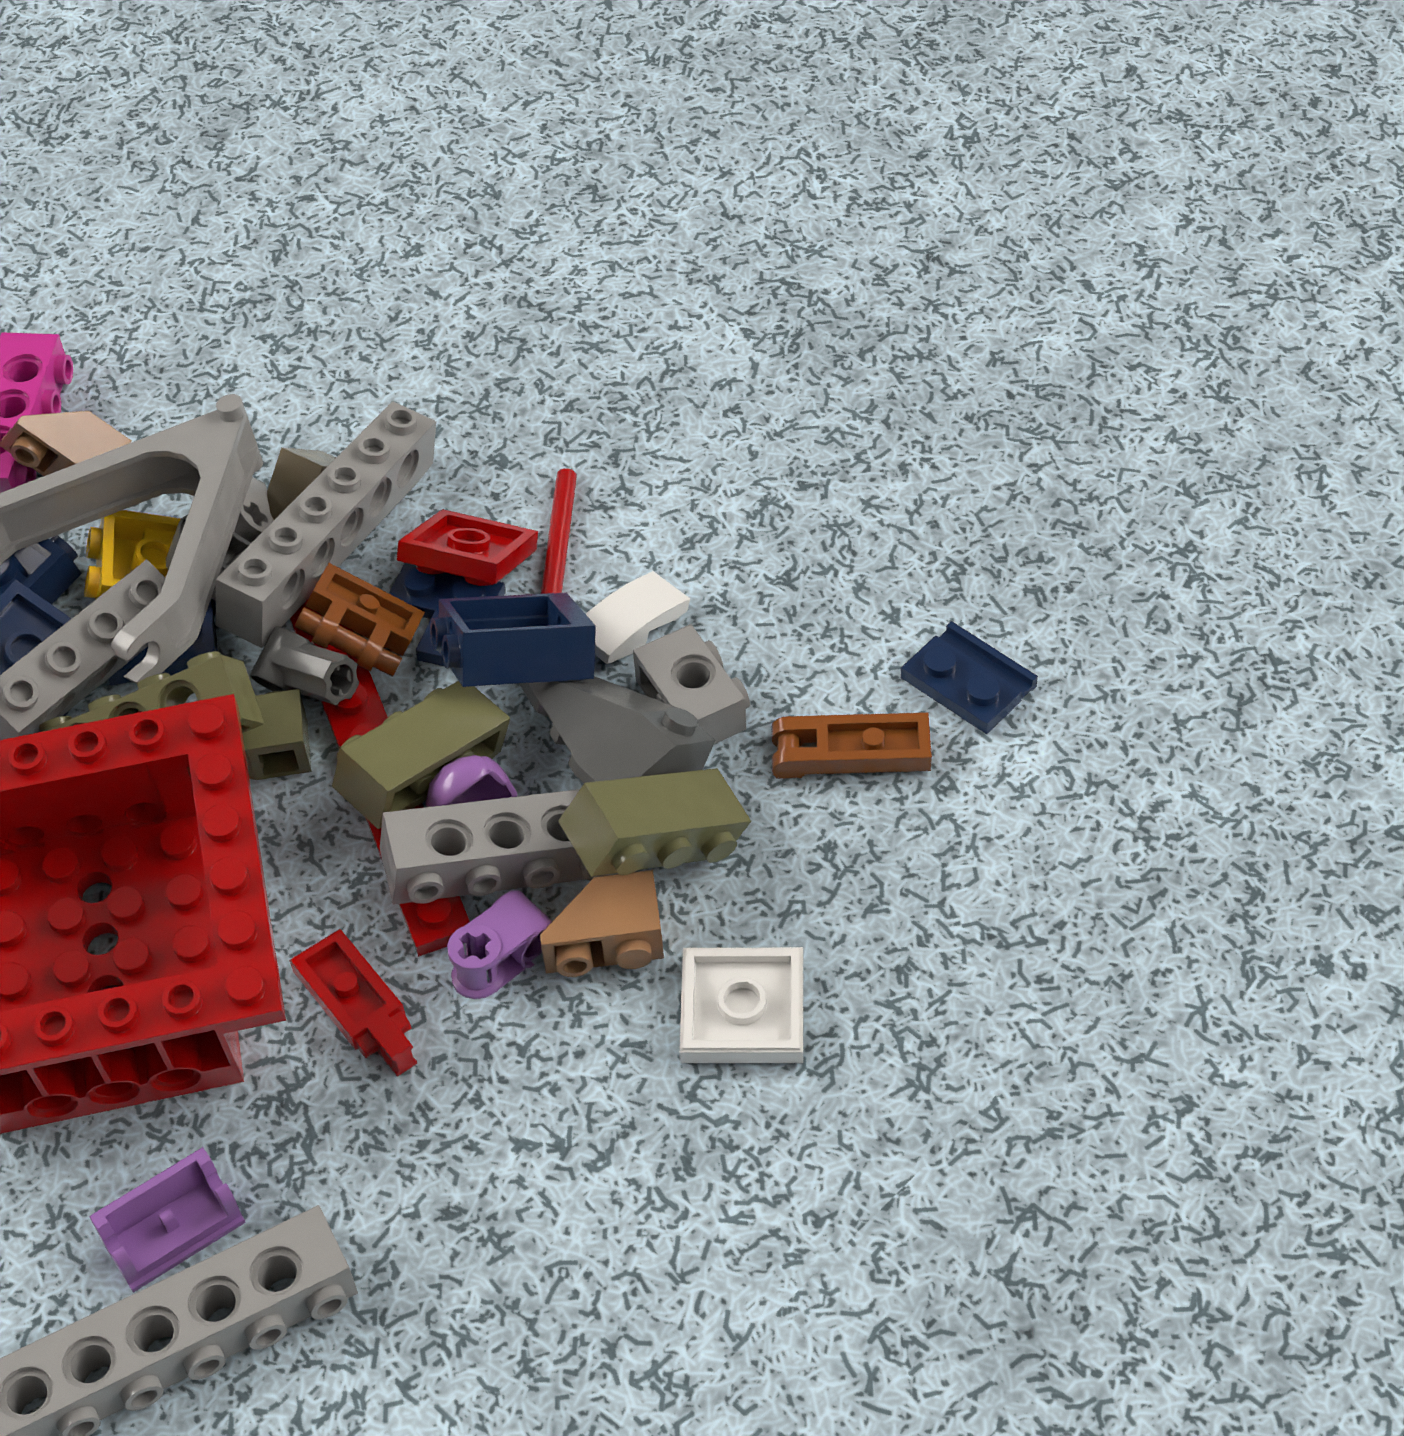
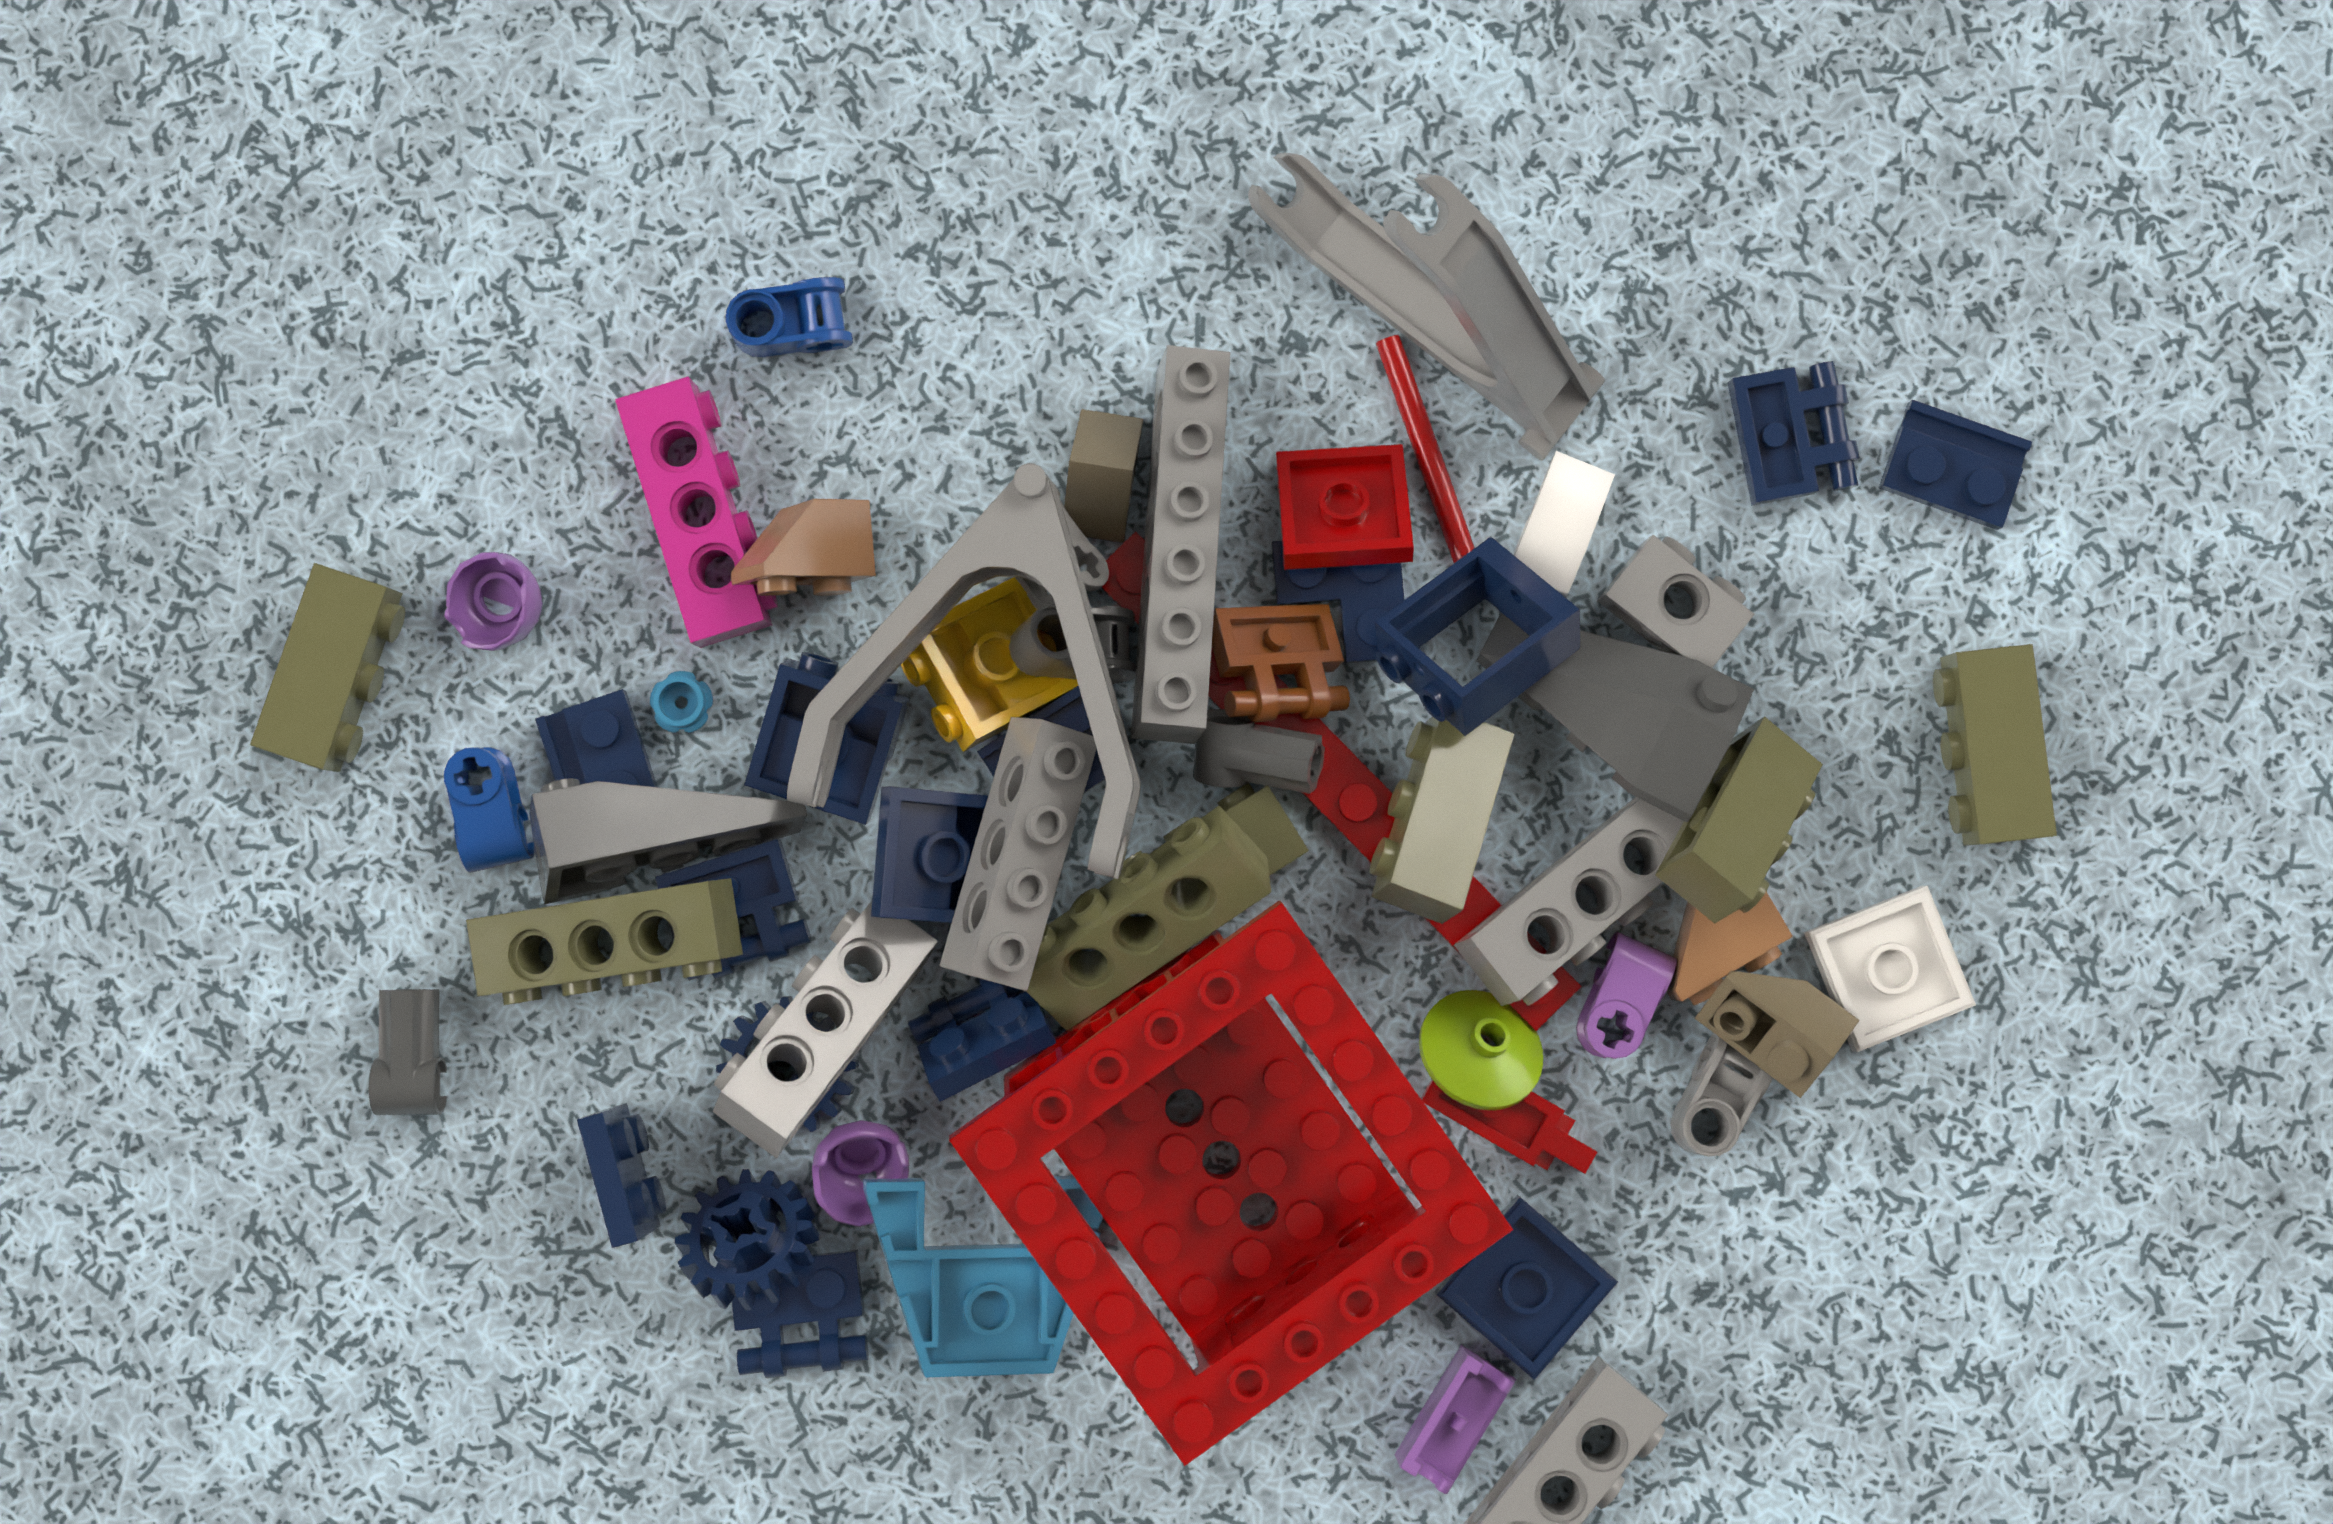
camera: 25 degrees left, 35 degrees up
medium lavender hair [426,755,517,807] -> none
dark orange plate [771,712,932,779] -> none
none -> blue piece [726,277,853,357]
none -> light grey piece [1248,152,1605,461]
none -> lime dish [1419,990,1544,1110]
none -> dark blue plate [1434,1194,1618,1380]
none -> light grey piece [1670,1033,1773,1157]
none -> dark tan slope [1695,970,1860,1098]
none -> dark blue plate [1727,361,1860,506]
none -> olive brick [1933,644,2057,846]

